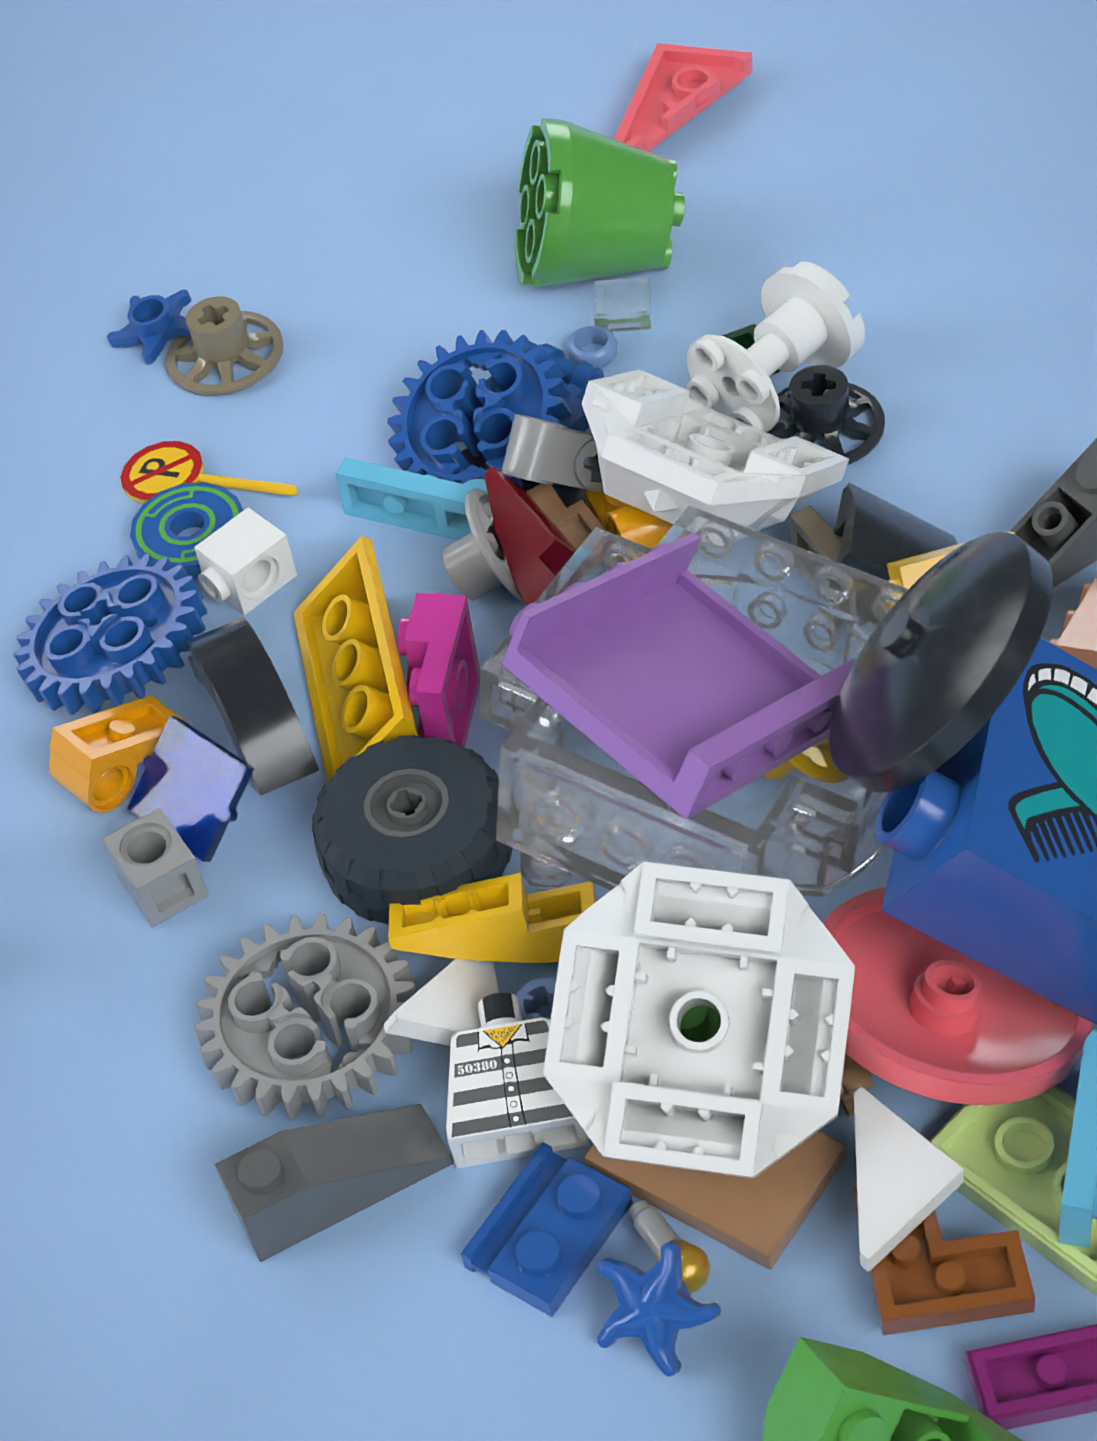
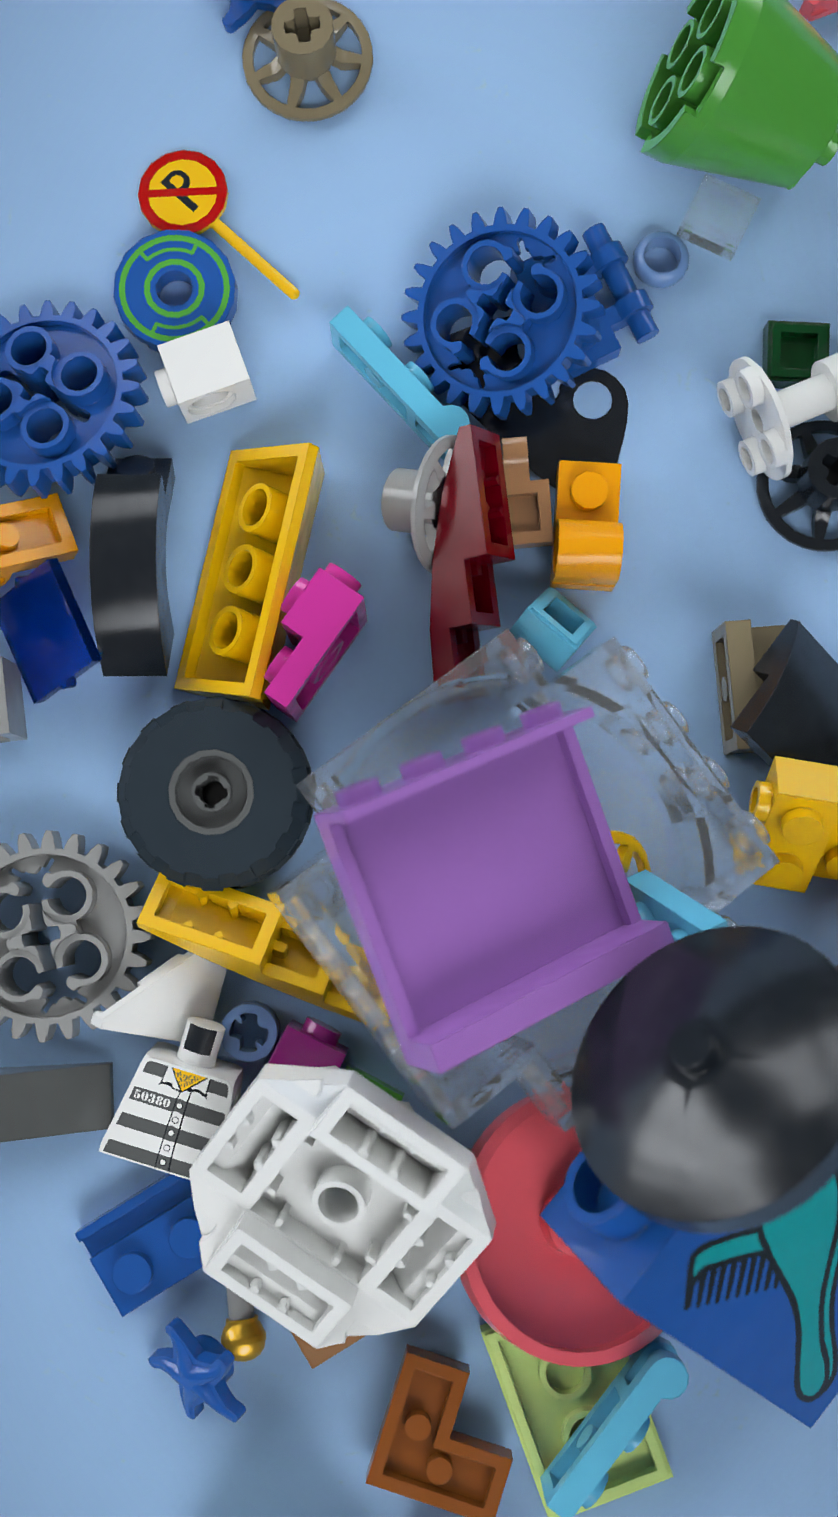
camera: 15 degrees right, 35 degrees up
light grey piece [501,414,604,491] -> none
white piece [582,369,849,546] -> none
white tile [854,1087,964,1272] -> none

